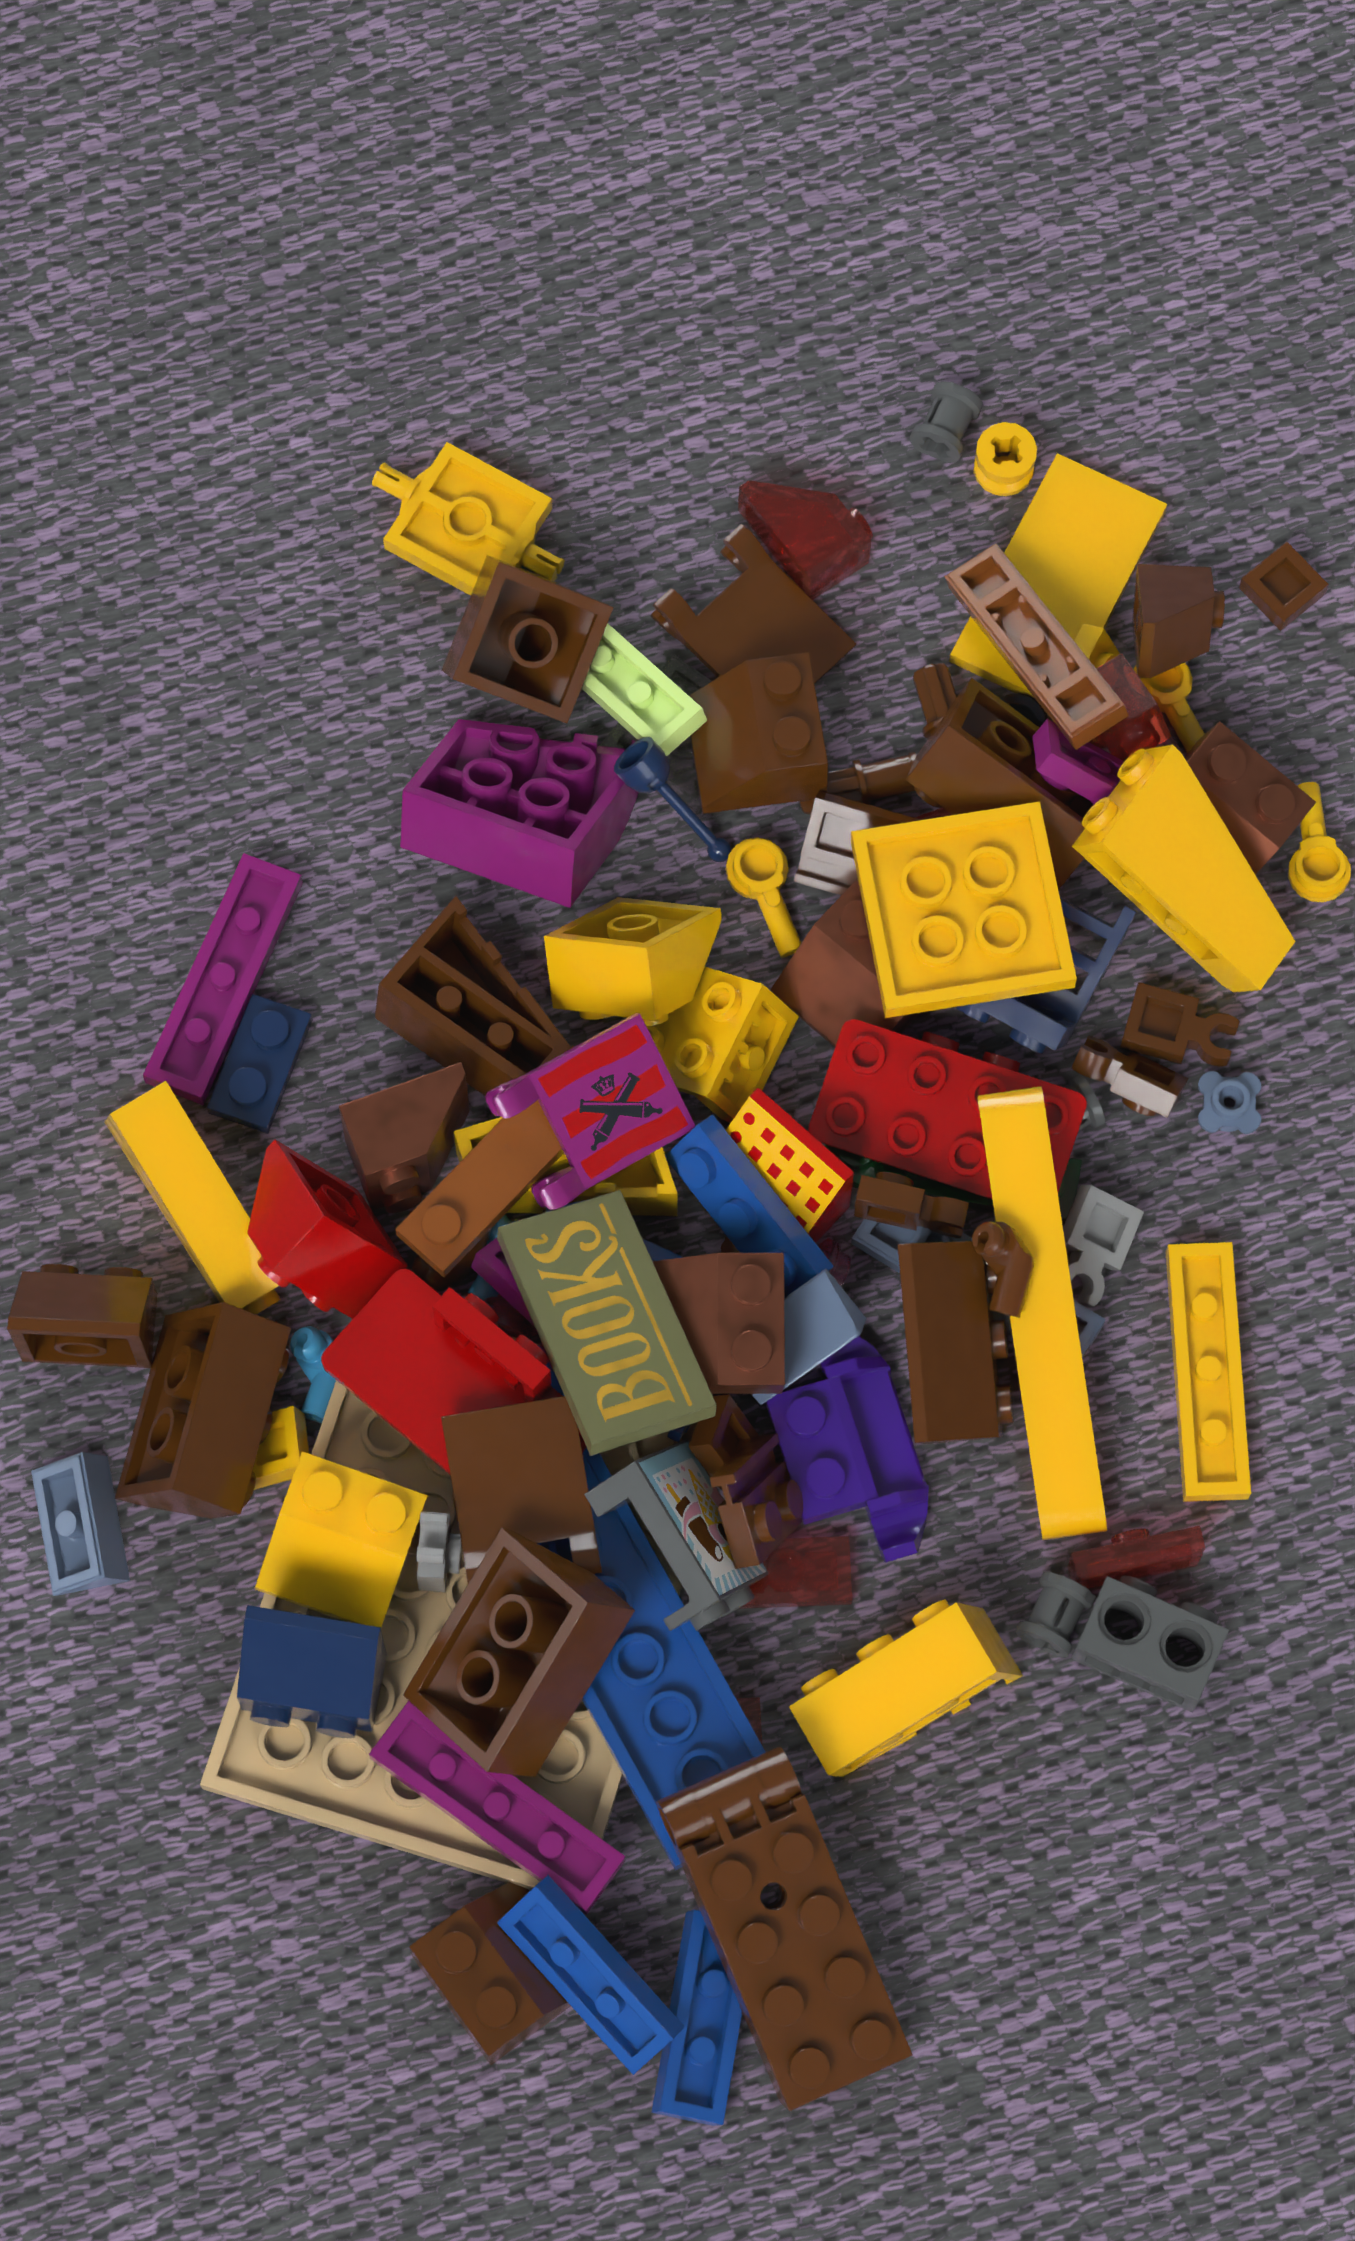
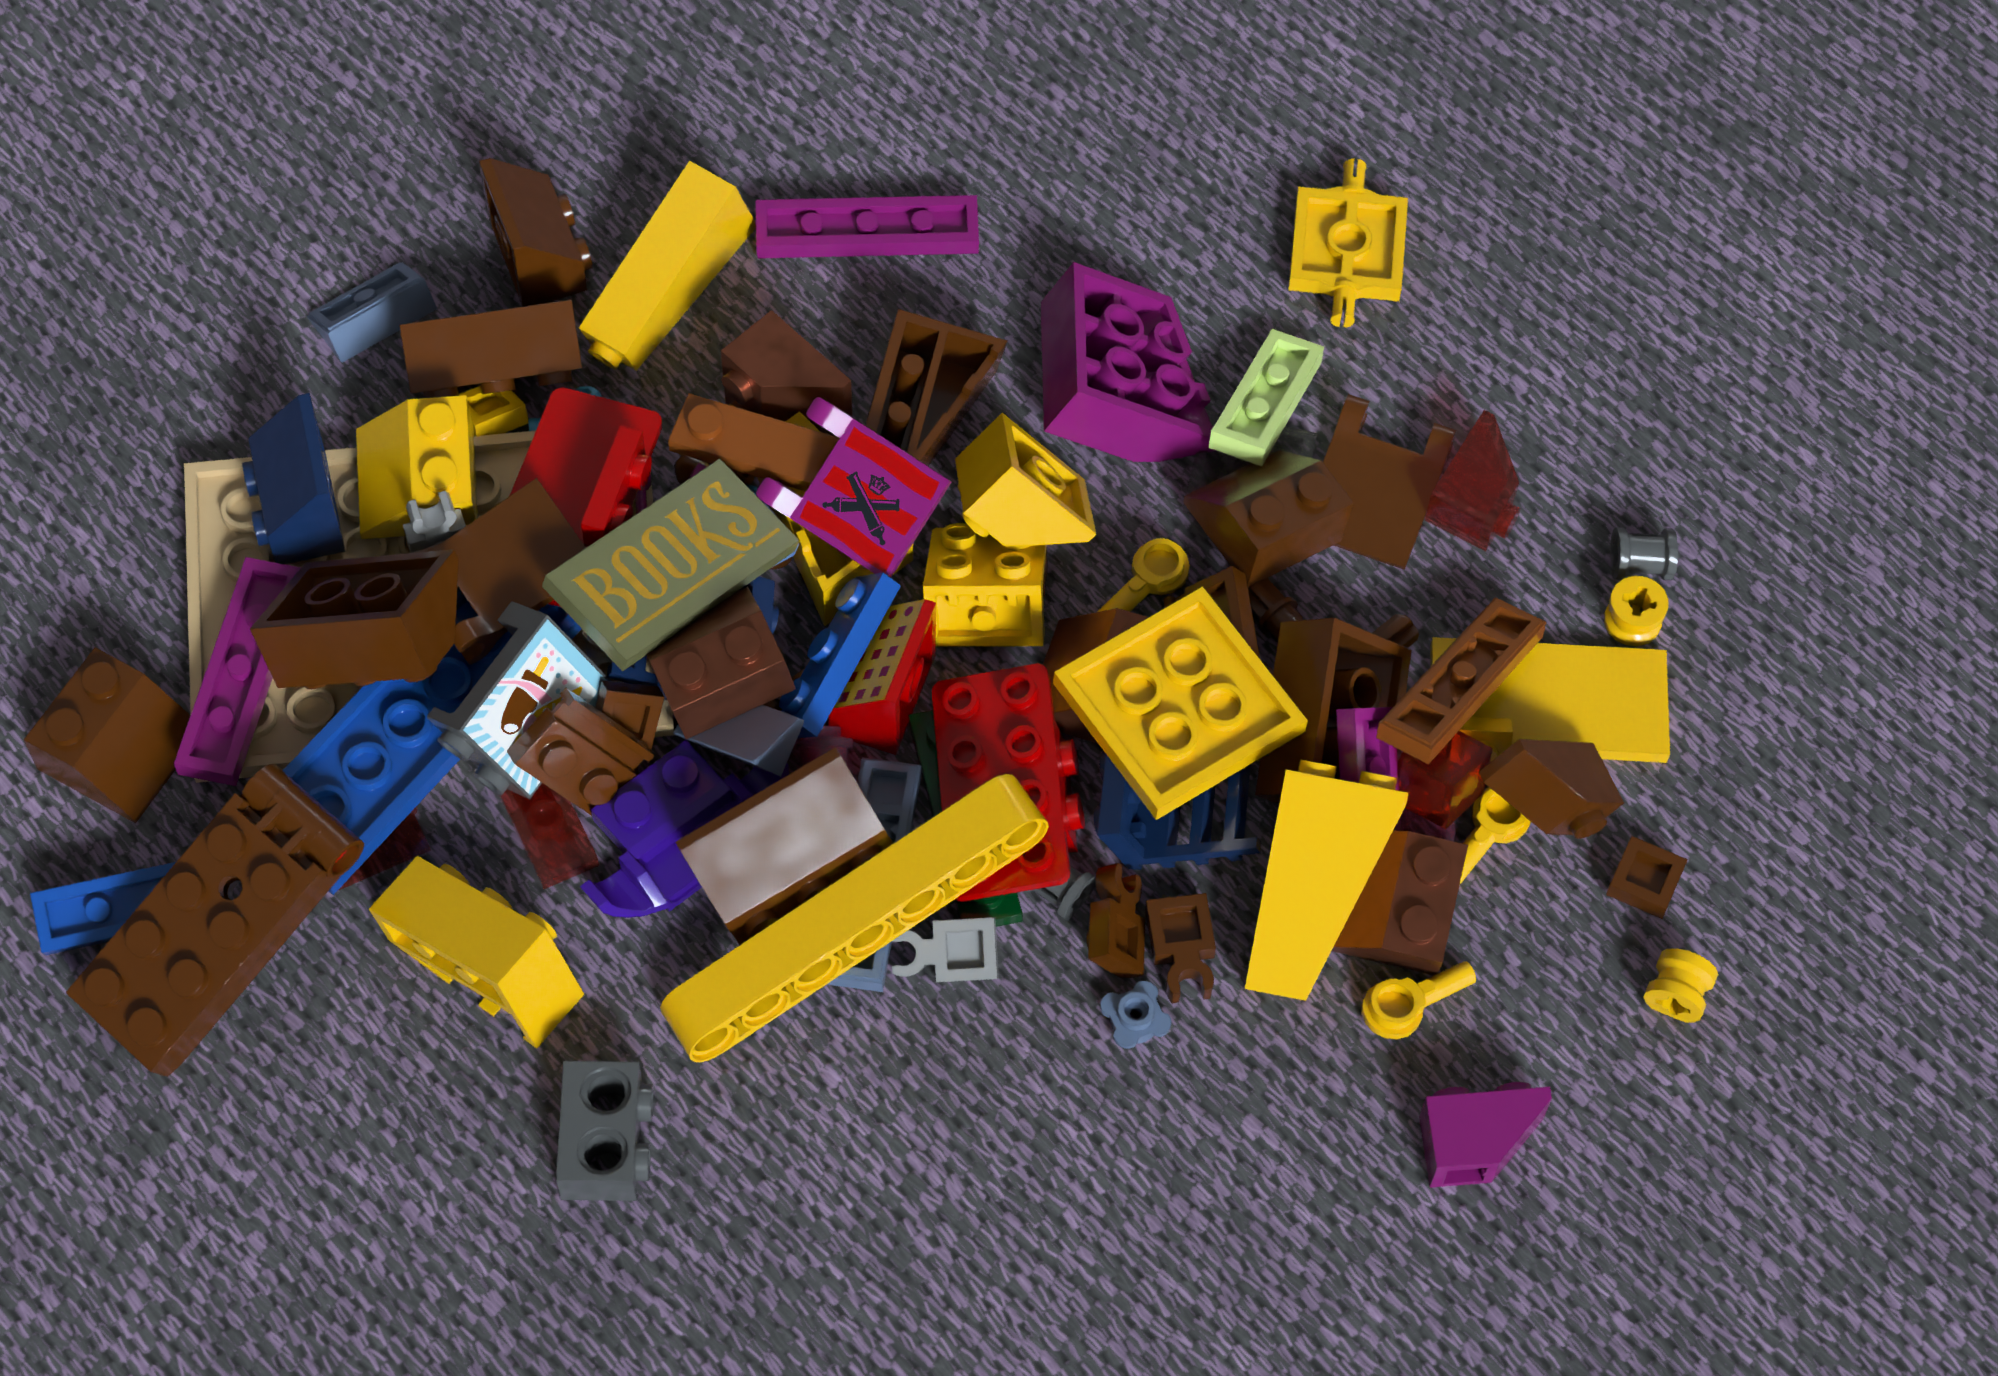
camera: 65 degrees right, 10 degrees down
dark blue plate [207,994,313,1134] -> none
red slope [247,1139,408,1319] -> none
reddish brown slope [441,555,614,724] -> none
blue plate [497,1875,685,2075] -> none
dark blue hinge [614,737,732,862] -> none
reddish brown plate [854,1172,969,1238] -> none
reddish brown arm [971,1222,1034,1318] -> none
dark grey bush [1015,1572,1096,1658] -> none
clear red plate [1067,1526,1205,1589] -> none
yellow plate [1166,1242,1251,1502] -> none

